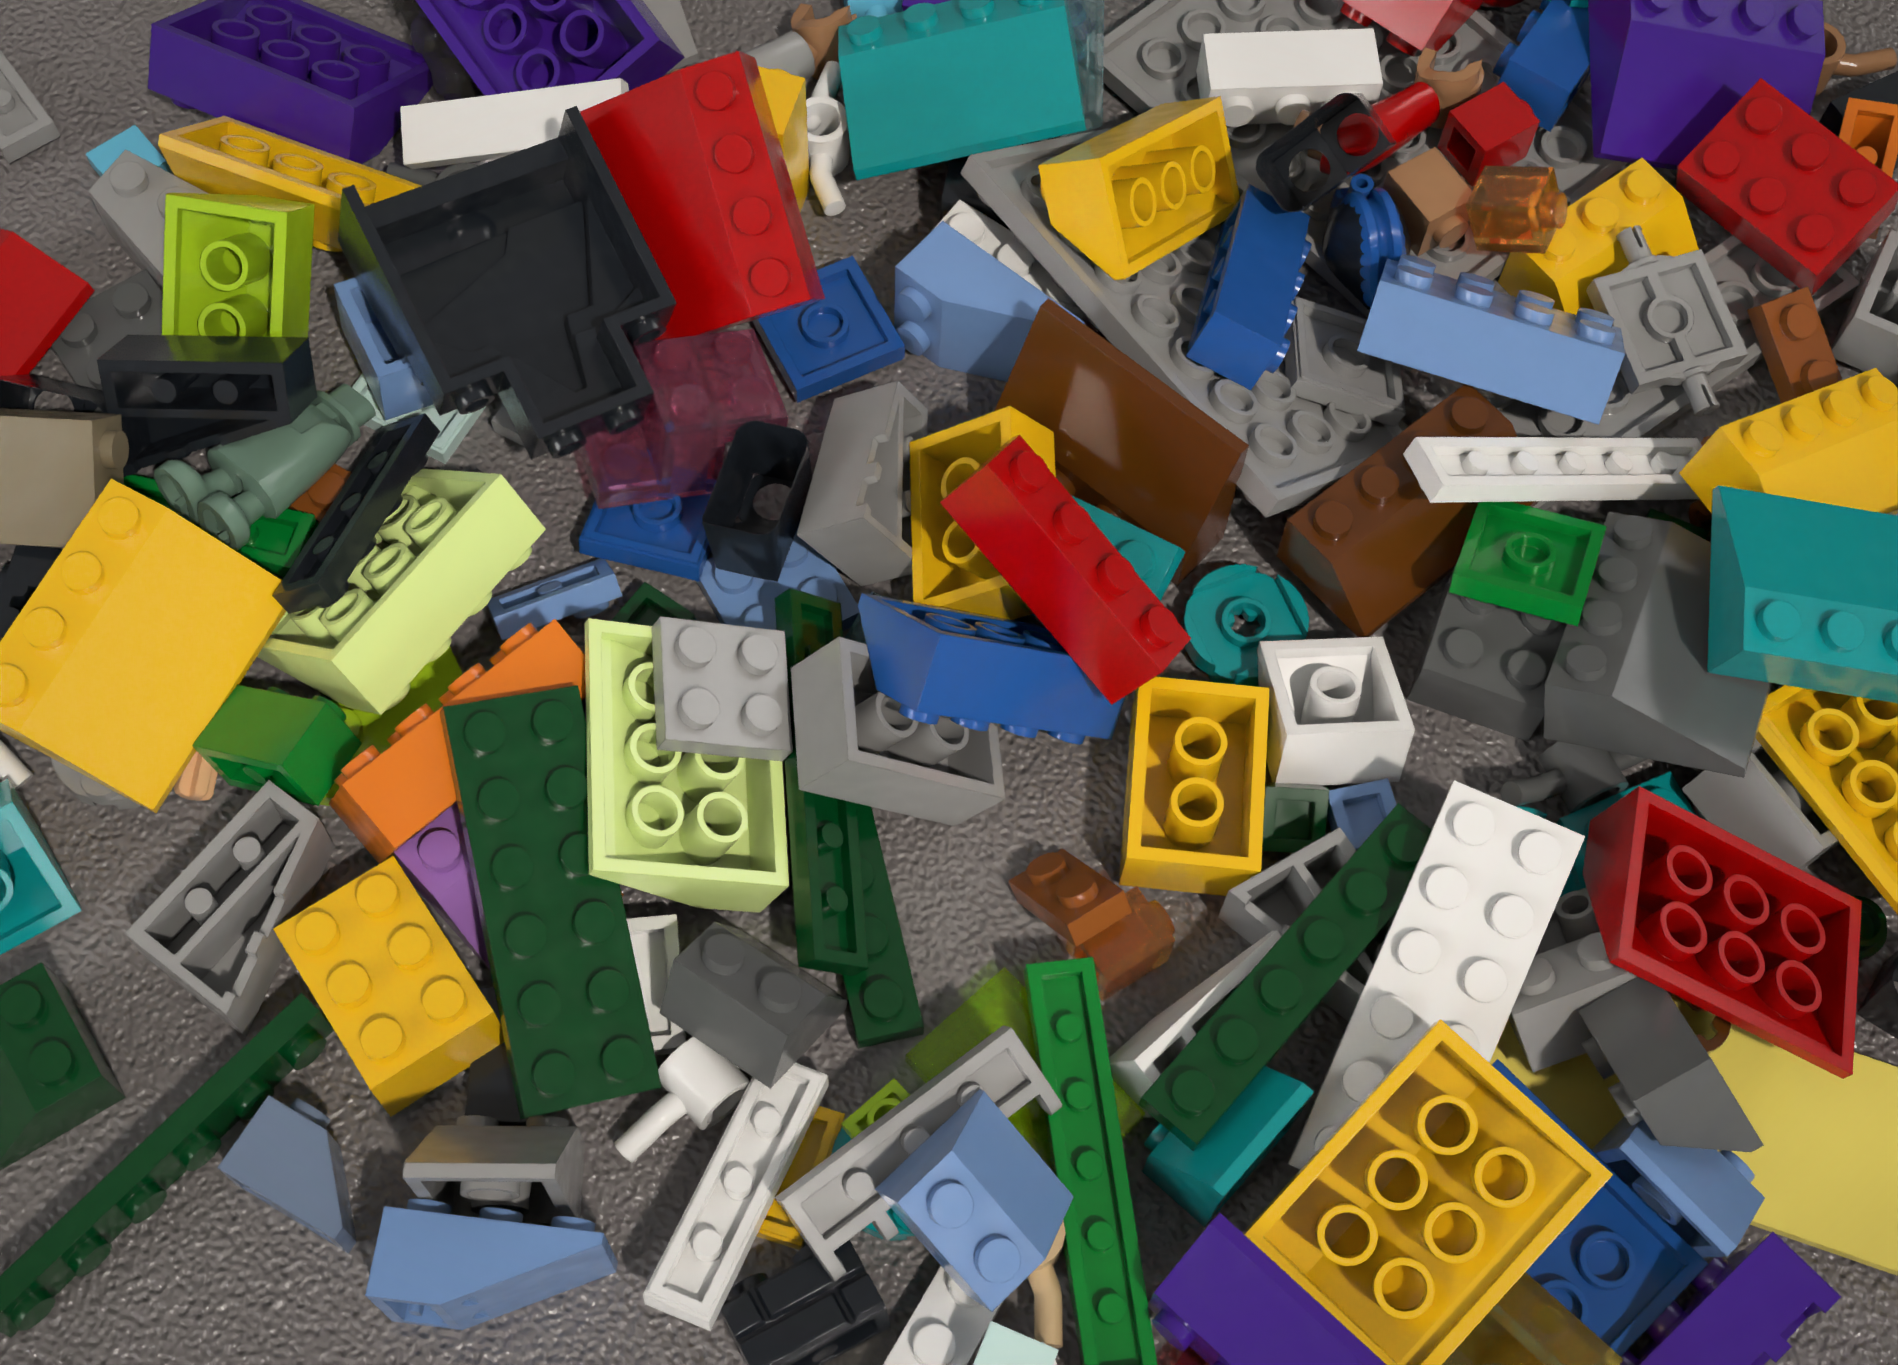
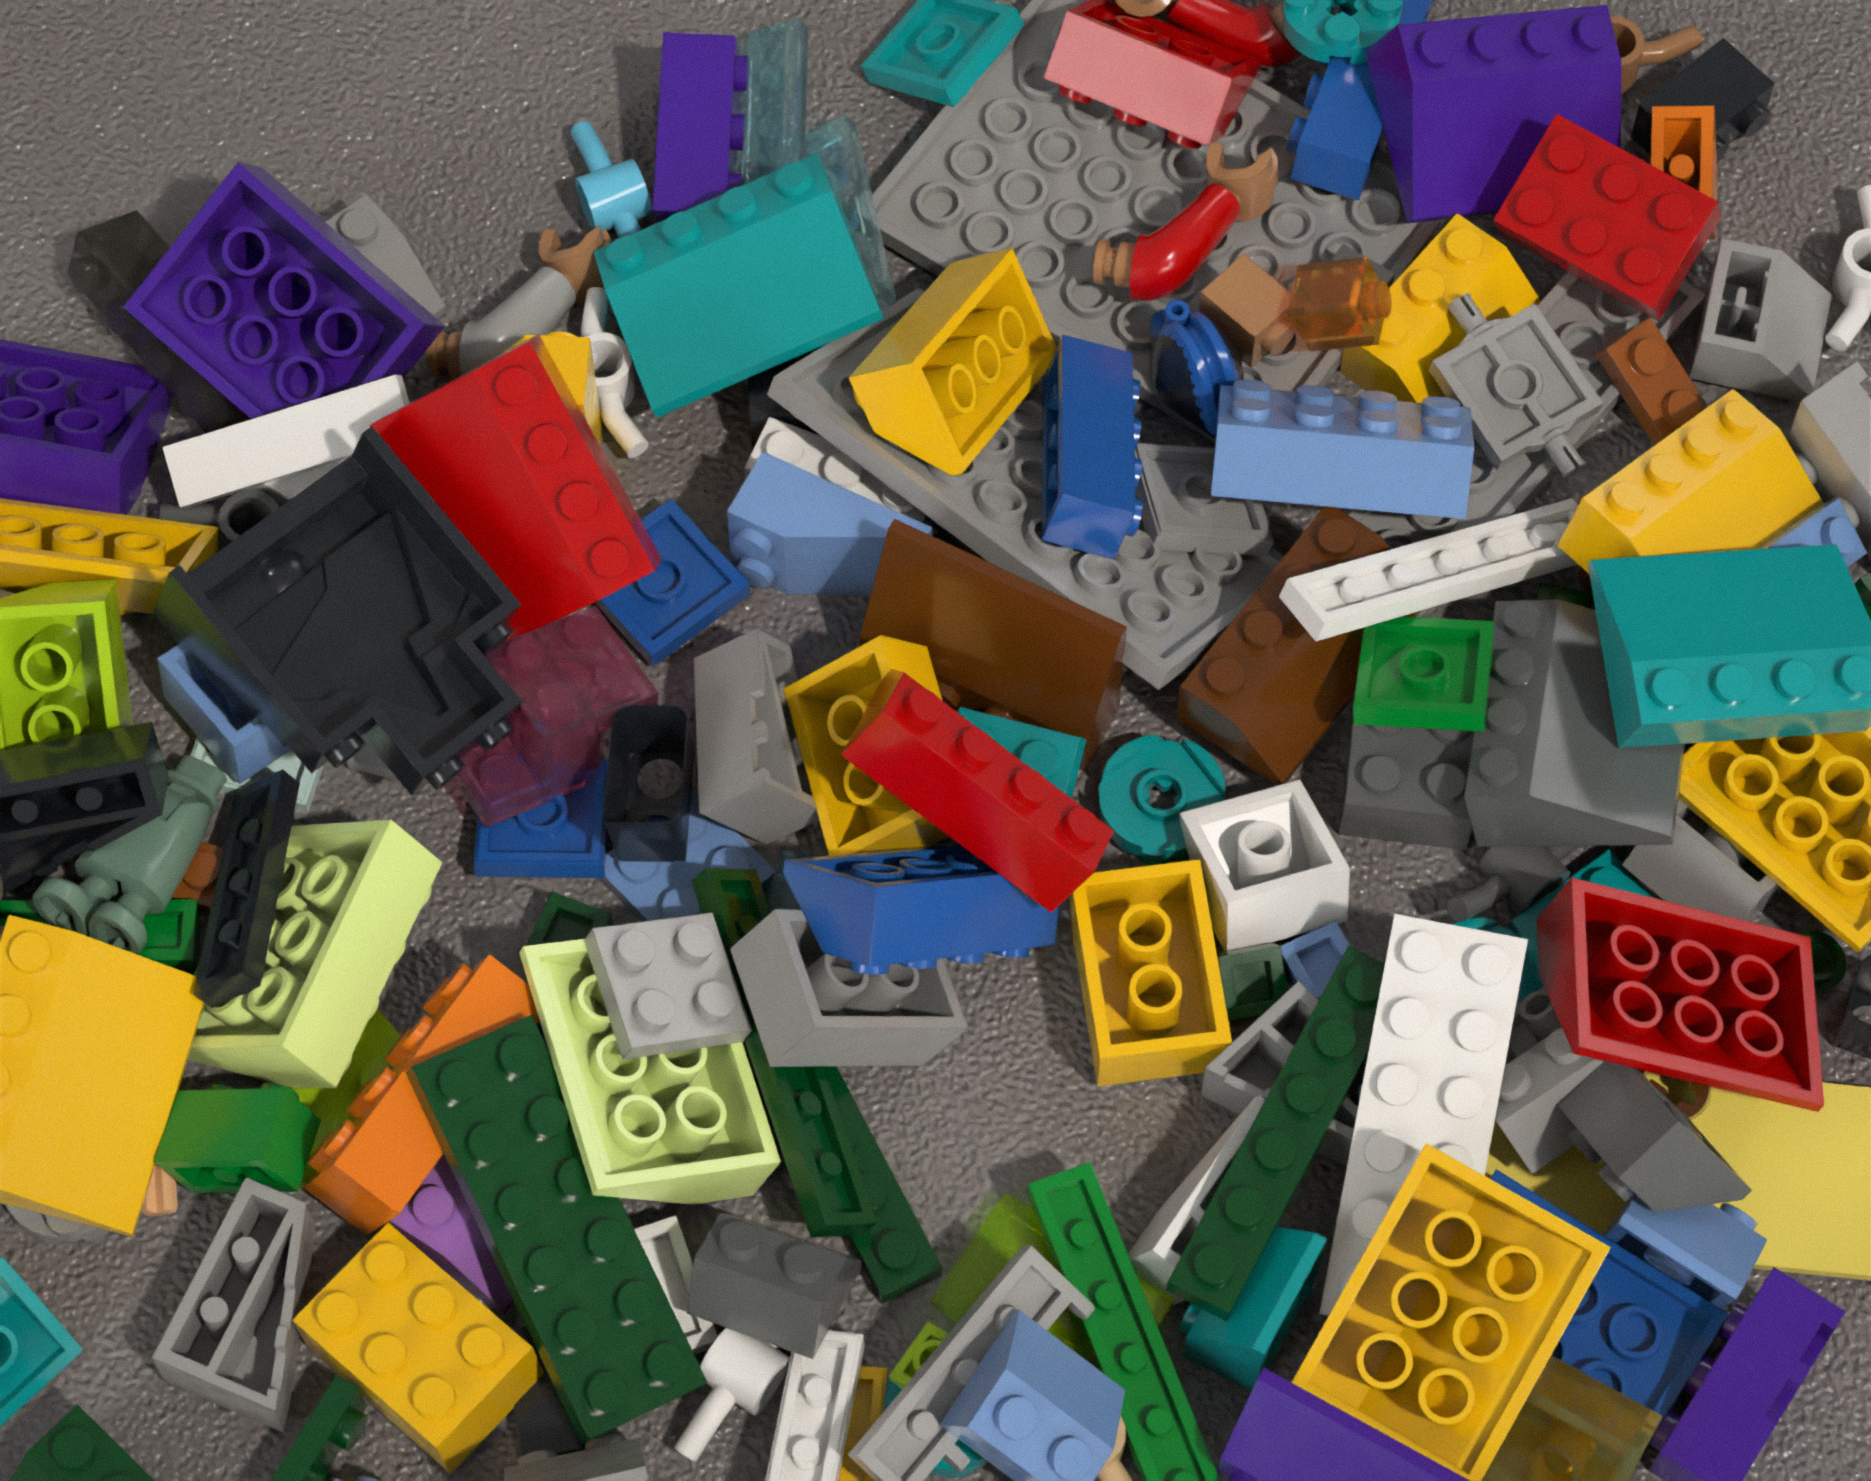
camera: 10 degrees left, 0 degrees up
medium blue plate [487,558,622,640] -> none
dark orange plate [1008,848,1132,947] -> none
clear orange brick [1065,886,1175,1002] -> none
white brick [1196,28,1383,127] -> none
black piece [1256,93,1397,212] -> none
red brick [1437,82,1540,187] -> none

